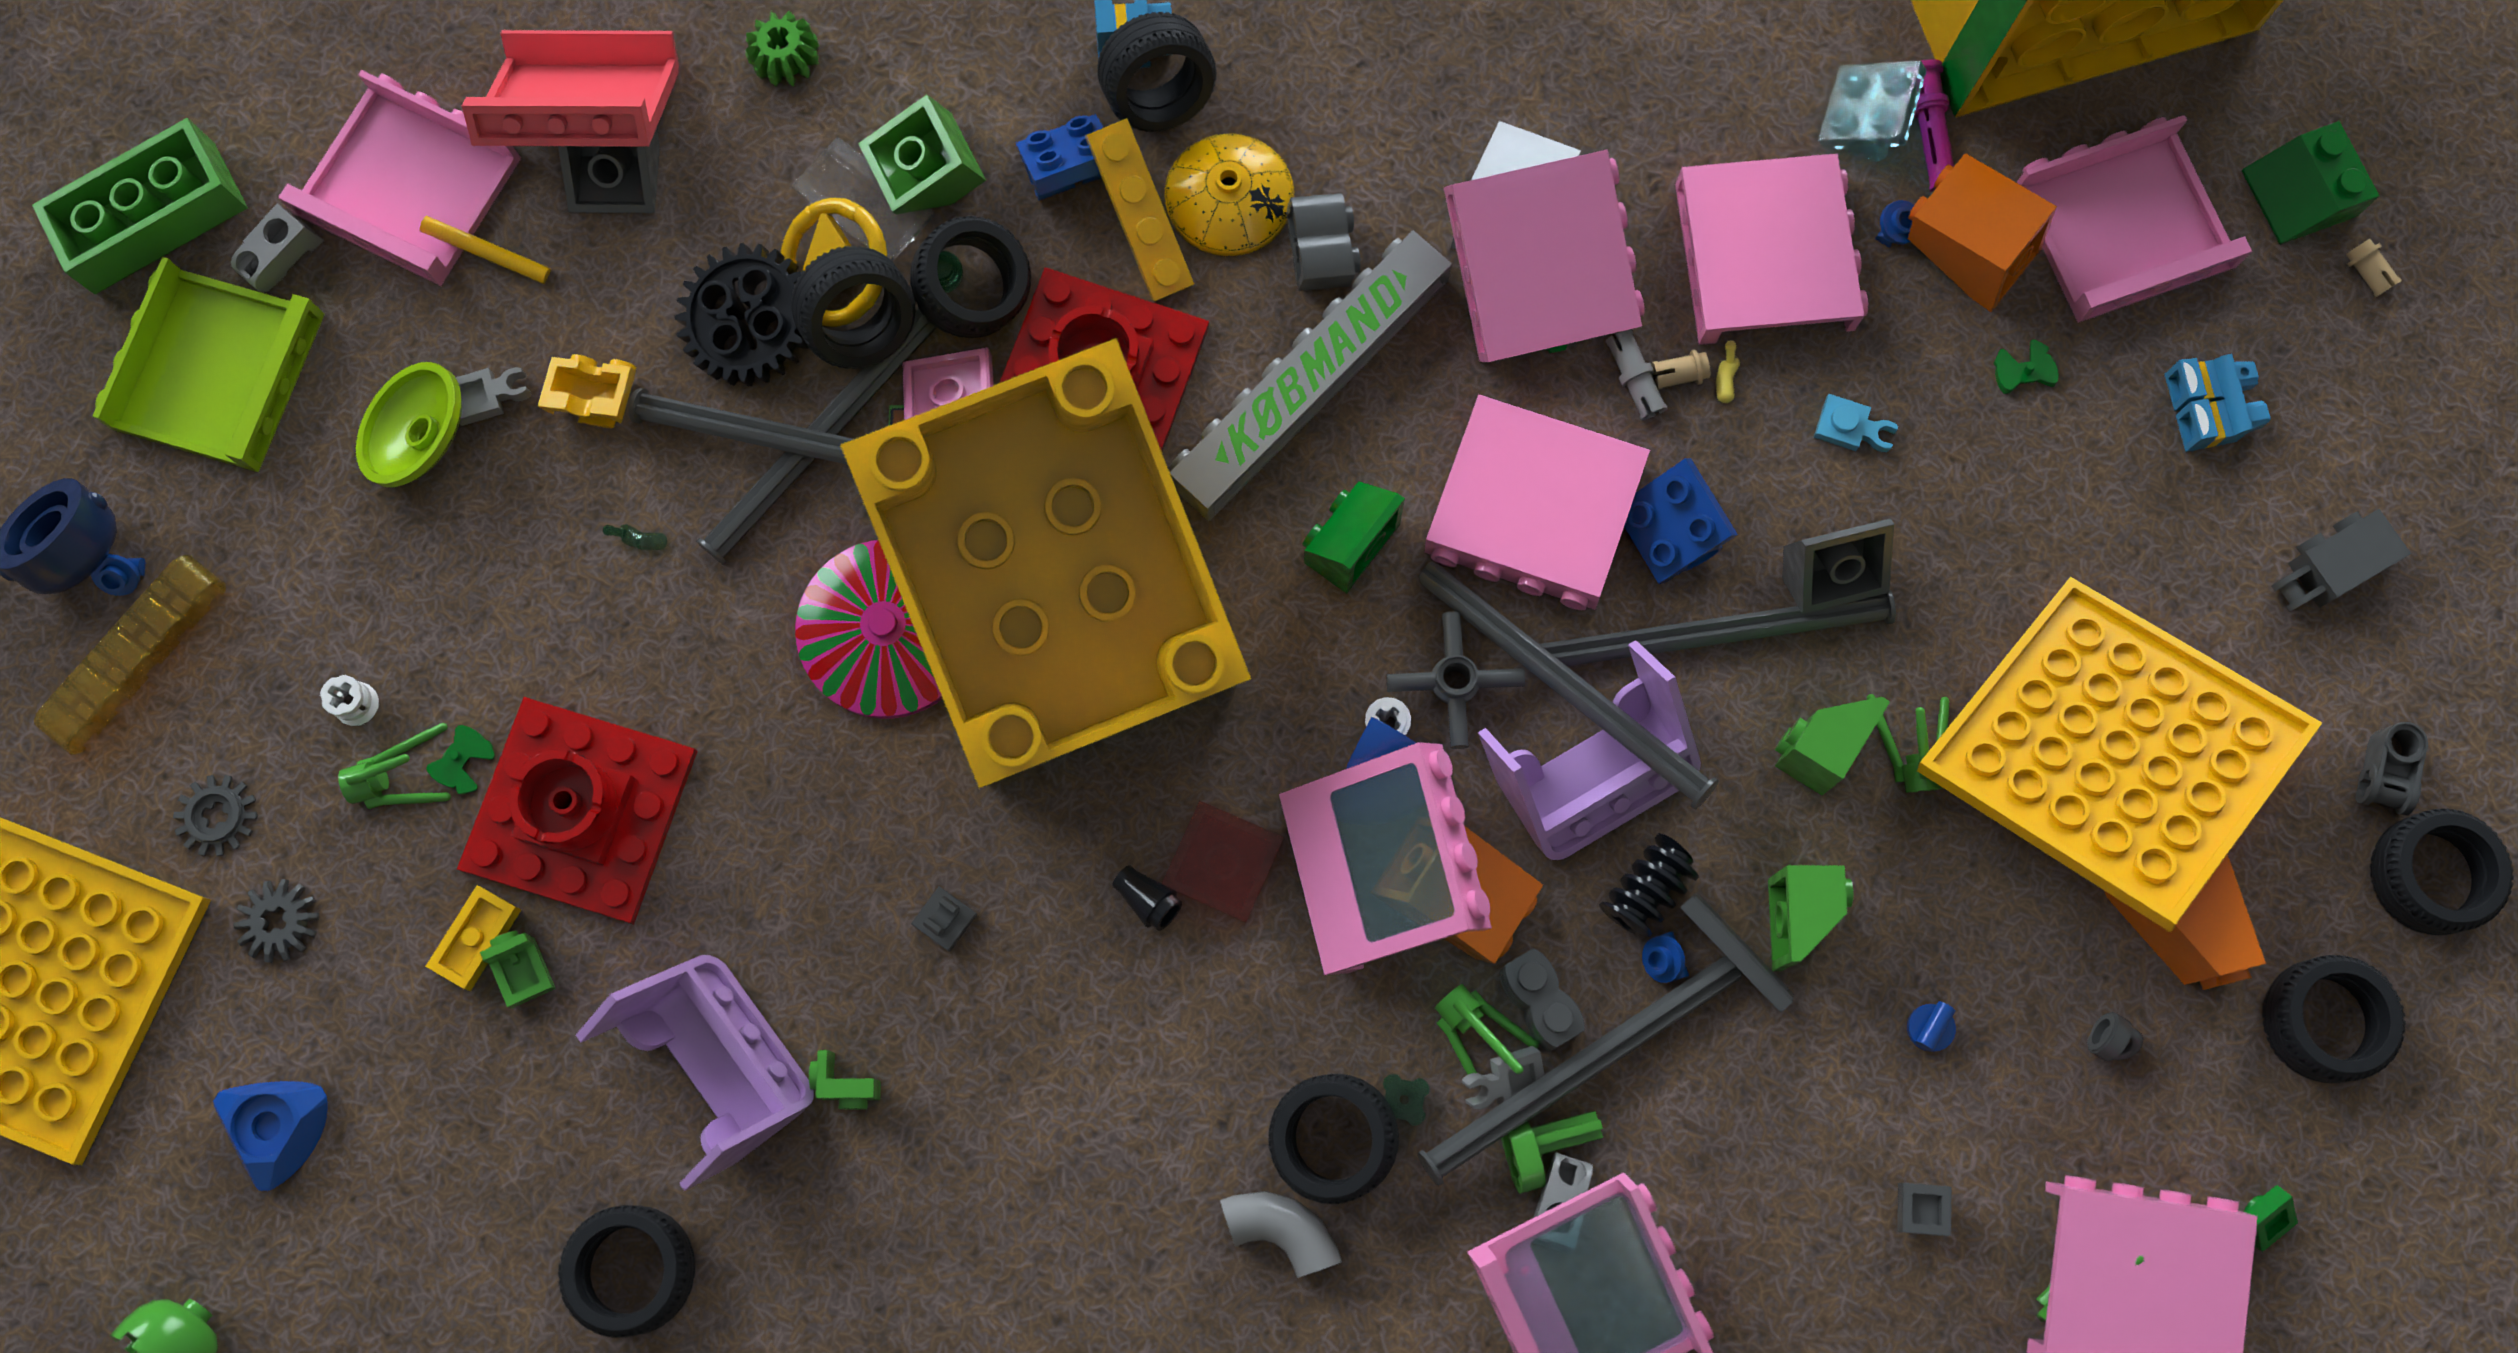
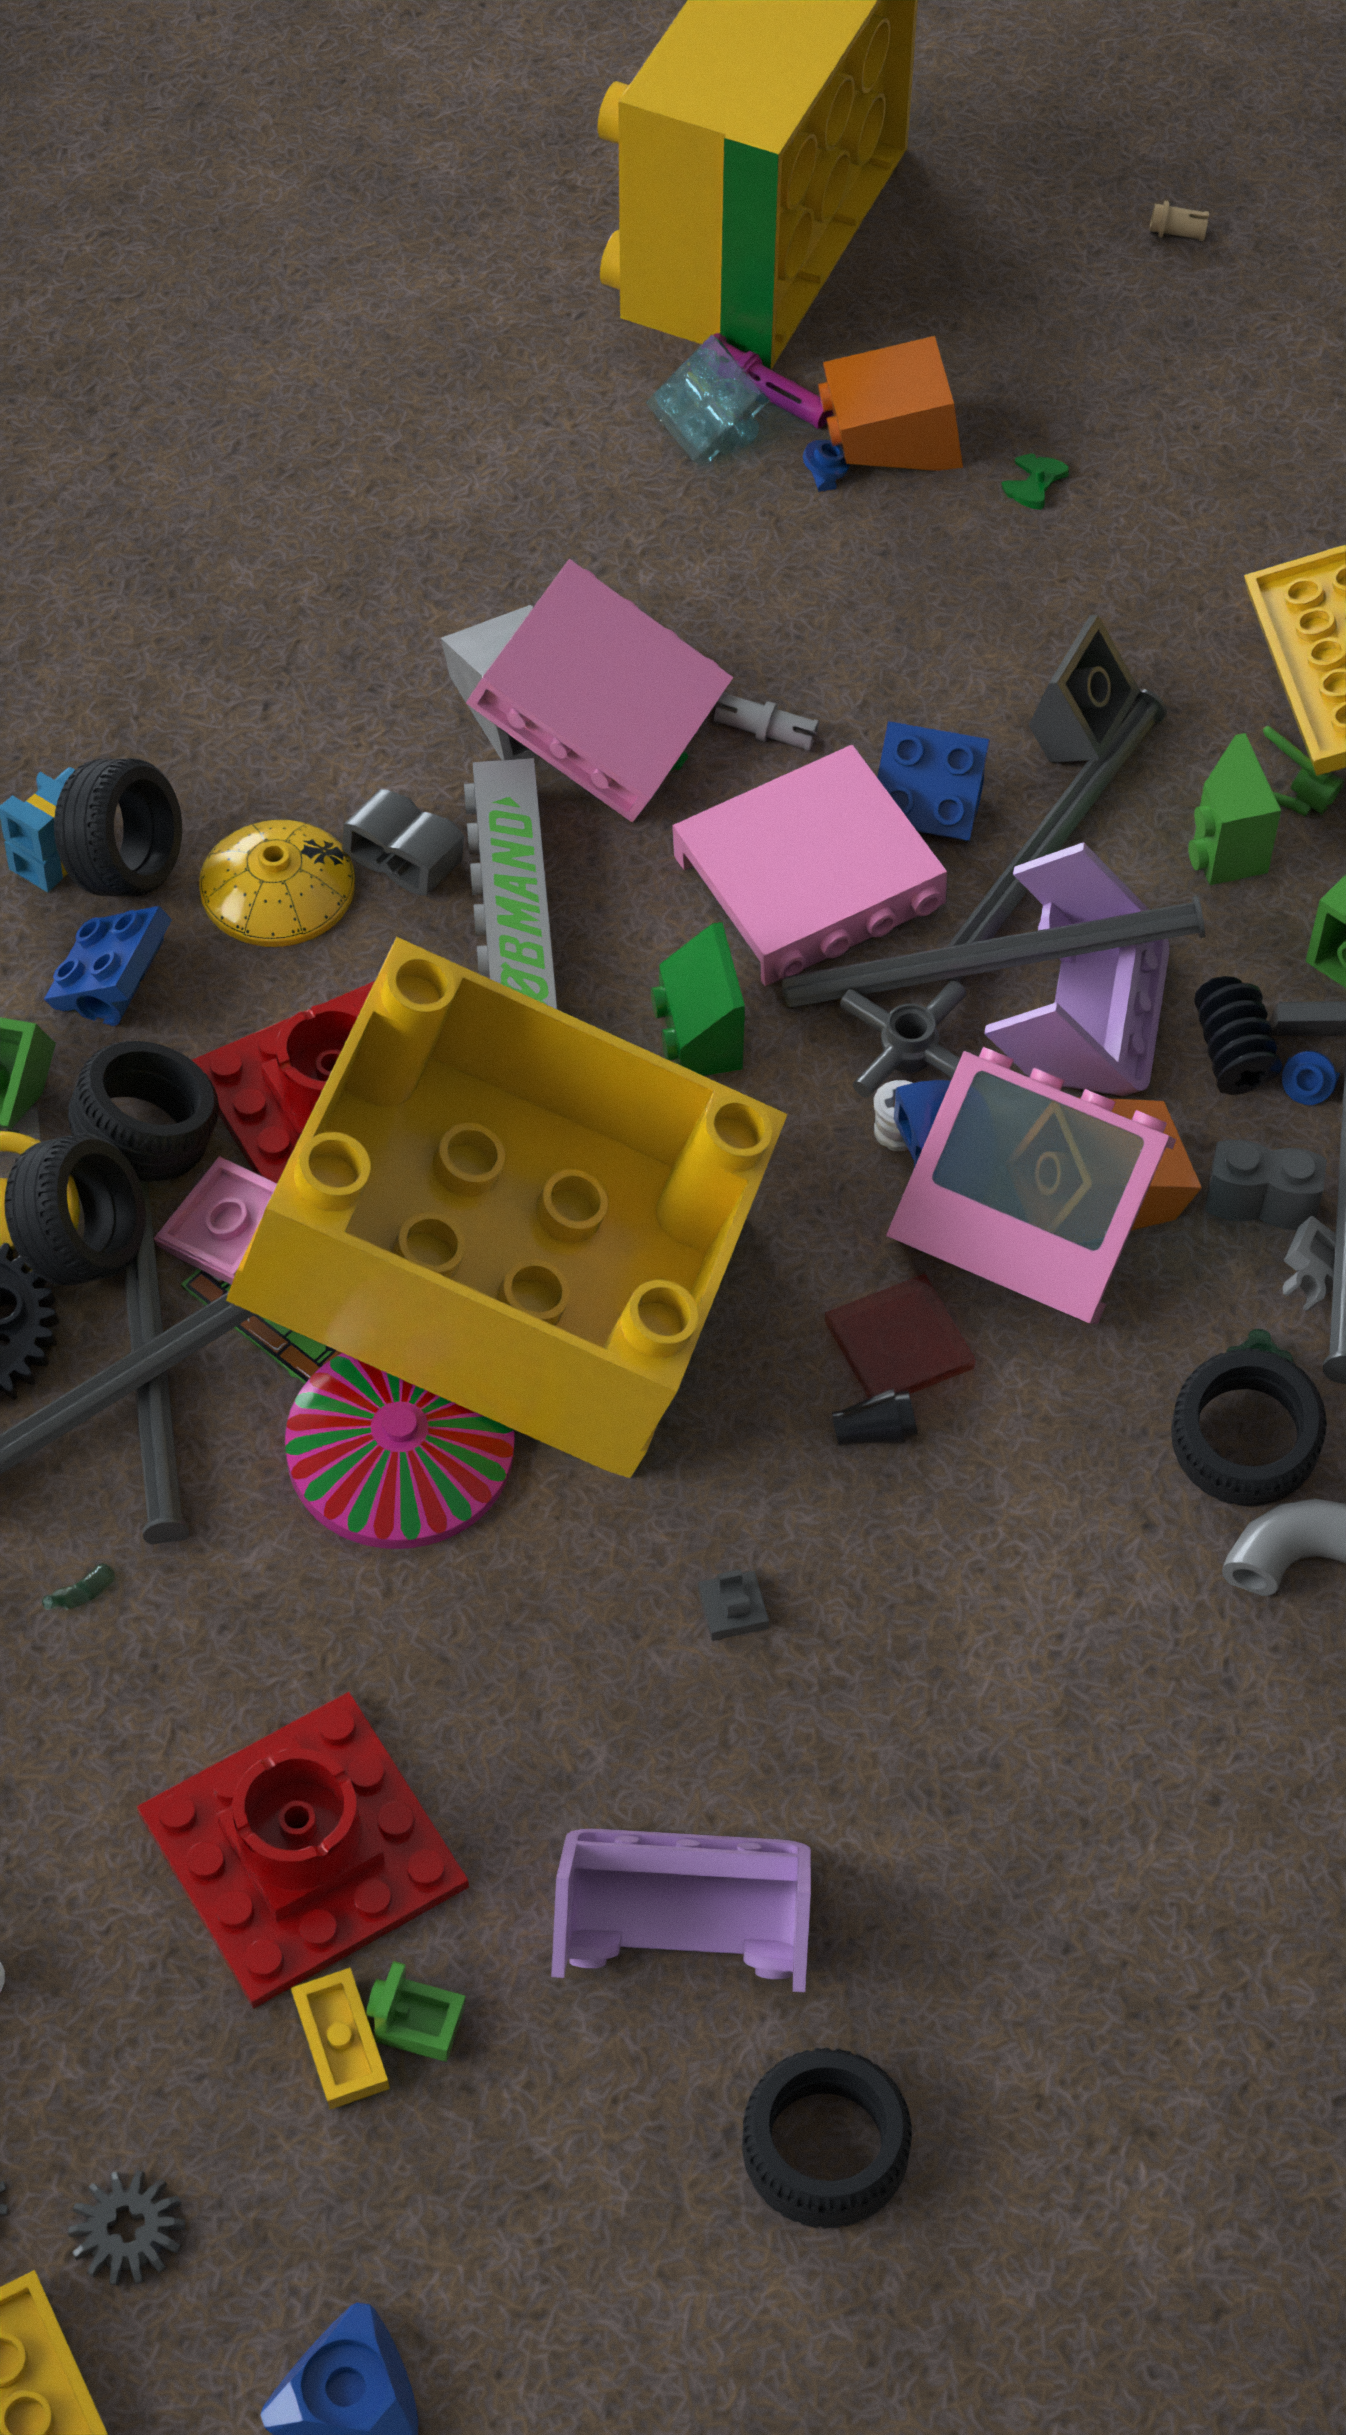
camera: 50 degrees left, 20 degrees down
bright green plant [338,723,451,809] -> none
green piece [426,725,495,794] -> none
bright green bracket [809,1050,881,1110] -> none
yellow plate [1085,118,1194,301] -> none
bright green plant [1435,984,1539,1075] -> none
tan pin [1652,350,1711,390] -> none
bright pink panel [1675,154,1868,345] -> none
light yellow piece [1715,340,1740,403] -> none
medium azure plate [1814,394,1898,452] -> none
bright pink panel [2016,115,2253,323] -> none
dark azure hips [2164,354,2271,452] -> none
green slope [2241,121,2380,245] -> none

